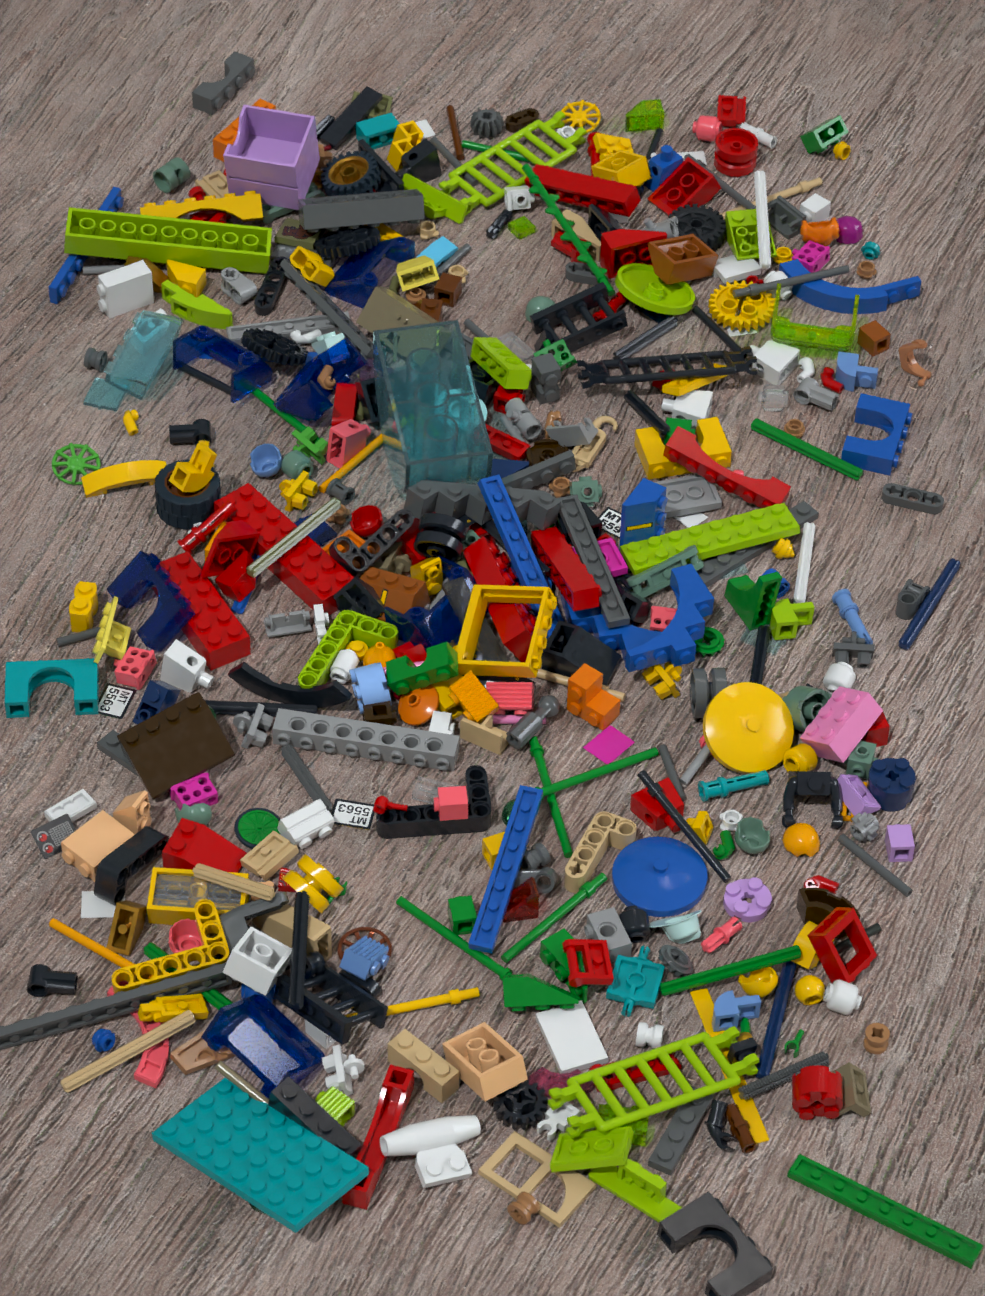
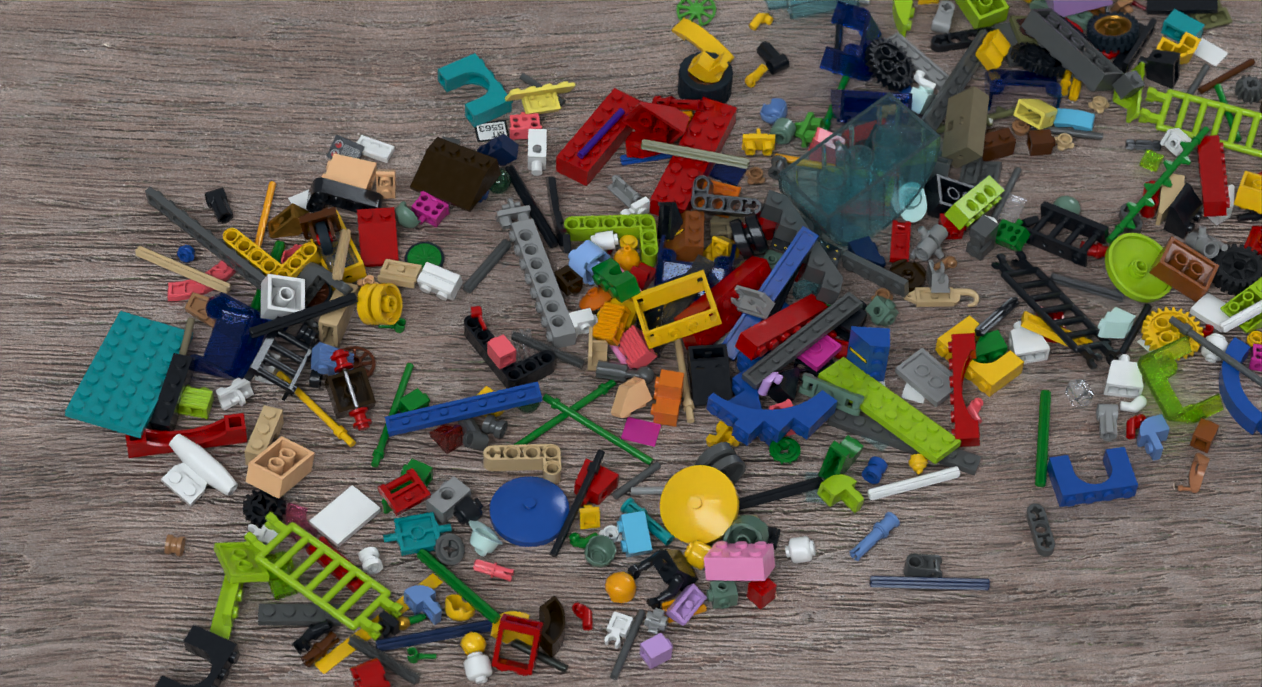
camera: 60 degrees right, 5 degrees up
yellow brick [69,581,99,632] -> none
clear blue arch [106,550,195,653] -> none
yellow hinge [137,994,209,1022] -> none
sticker [331,799,375,830] -> none
red hair [350,505,383,537] -> none
tan window [478,1131,597,1228] -> none
green bar [501,873,607,963] -> none
green slope [503,974,580,1011] -> none
red slope [600,229,667,279] -> none
lavender plate [723,877,772,922] -> none
medium nougat plate [784,419,805,438] -> none
dark grey hips [832,631,875,668] -> none
dark blue brick [867,758,916,812] -> none
none -> reddish brown plate [298,207,342,256]
none -> dark brown brick [325,349,376,431]
none -> dark grey axle [511,330,585,369]
none -> dark purple bar [577,108,625,159]
none -> white plate [605,611,633,649]
none -> light nougat slope [611,376,652,418]
none -> medium azure brick [616,511,652,557]
none -> light grey hinge [731,285,775,320]
none -> lavender arm [758,372,783,396]
none -> light aqua slope [1098,307,1136,339]
none -> dark grey brick [1112,70,1145,99]

